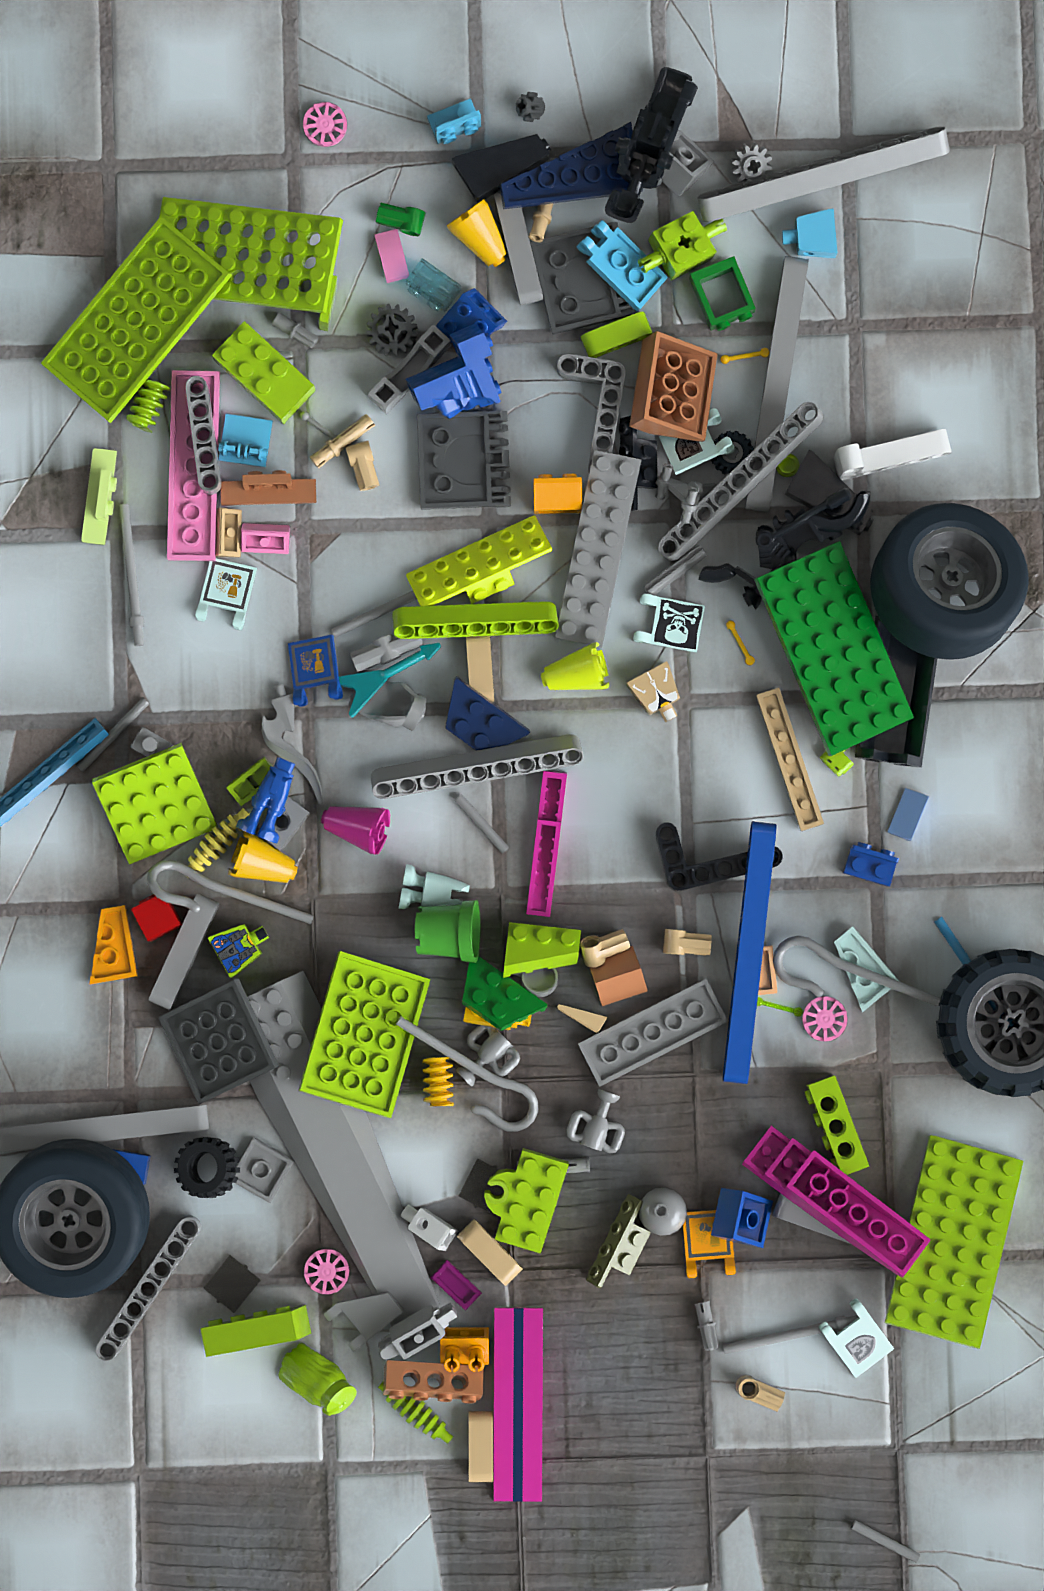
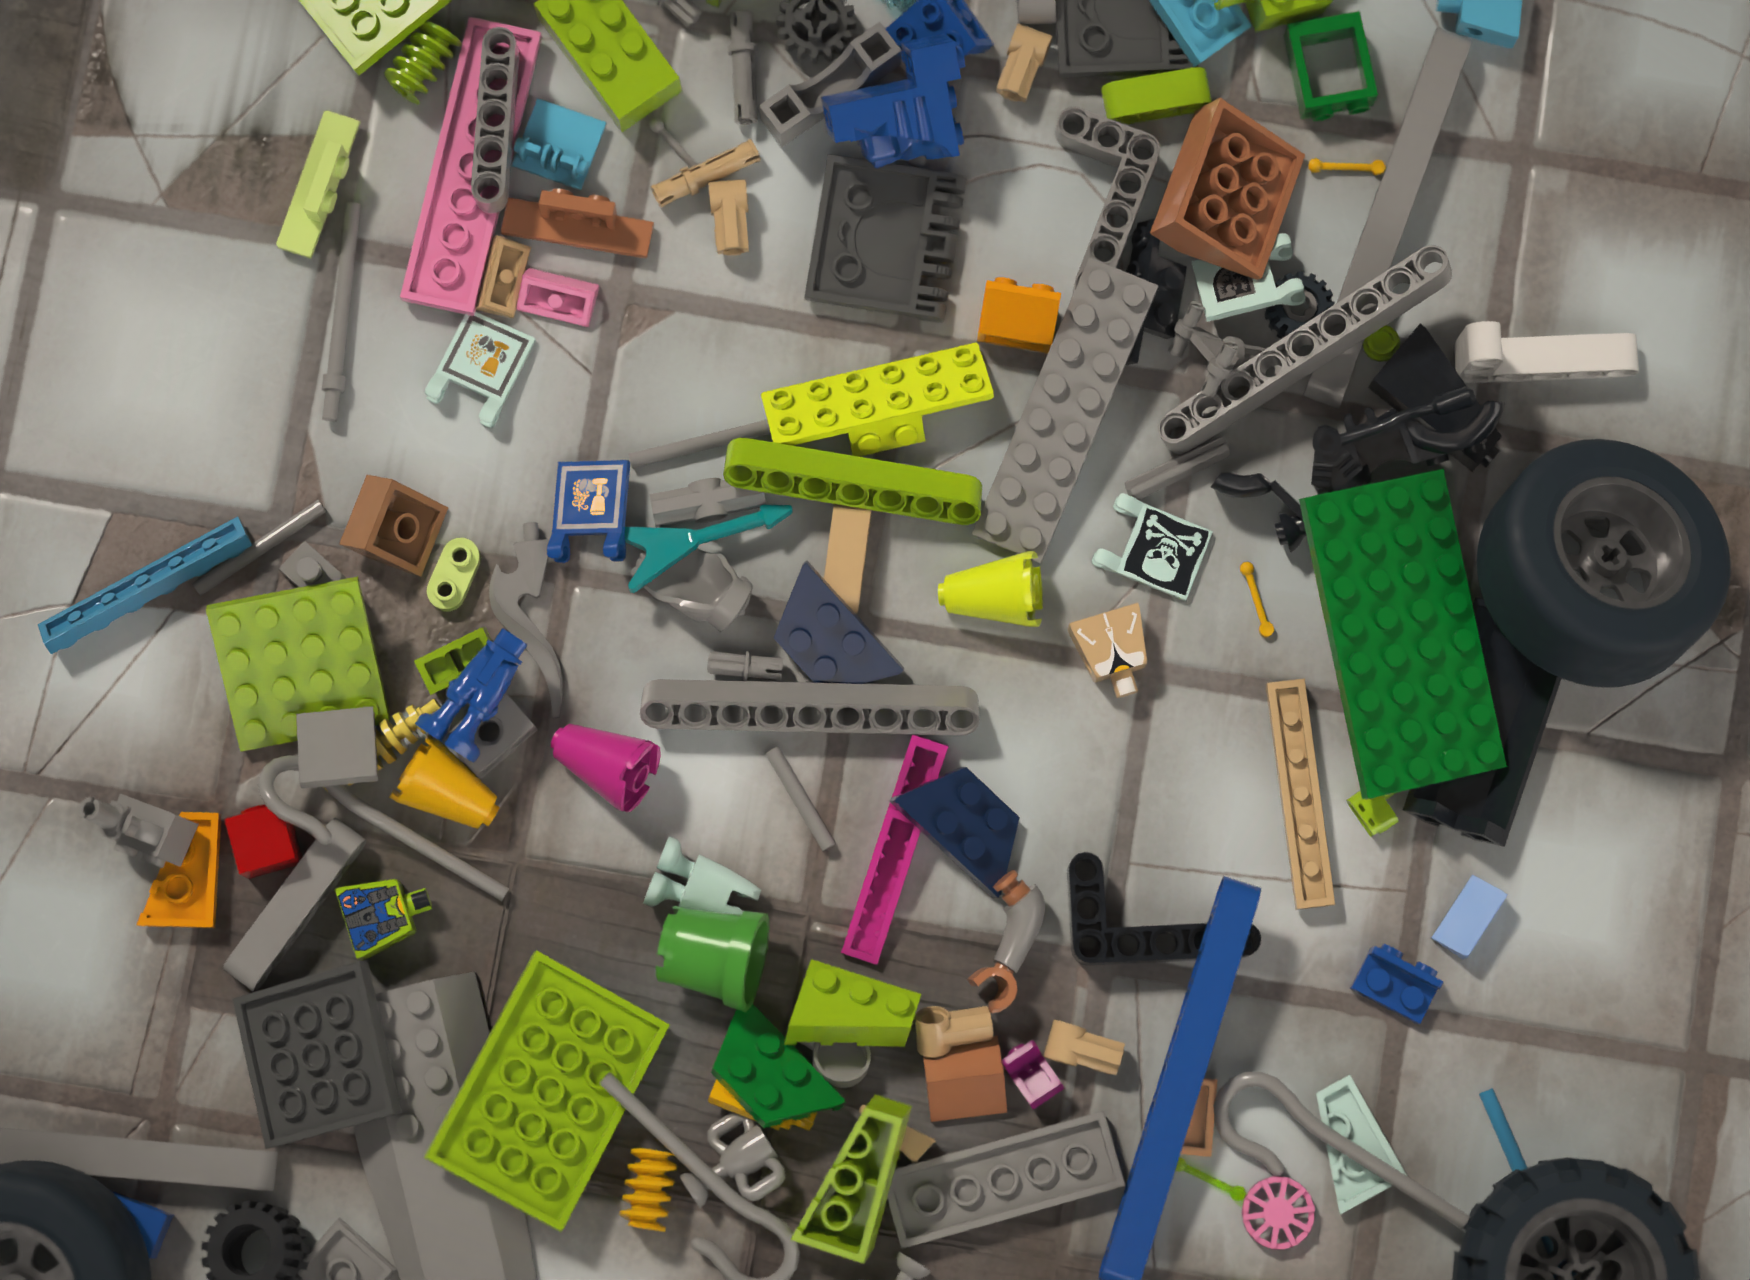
camera: 10 degrees right, 5 degrees down
none -> light grey brick [79,794,198,868]
none -> light grey tile [296,707,378,789]
none -> medium nougat slope [339,475,449,577]
none -> yellowish green plate [427,538,481,611]
none -> light grey axle [707,651,783,682]
none -> light grey pin [728,10,758,124]
none -> lime wedge [790,1095,912,1264]
none -> dark blue wing [889,767,1020,898]
none -> piece [967,870,1045,1013]
none -> tan piece [996,24,1053,102]
none -> magenta bracket [1002,1040,1065,1110]

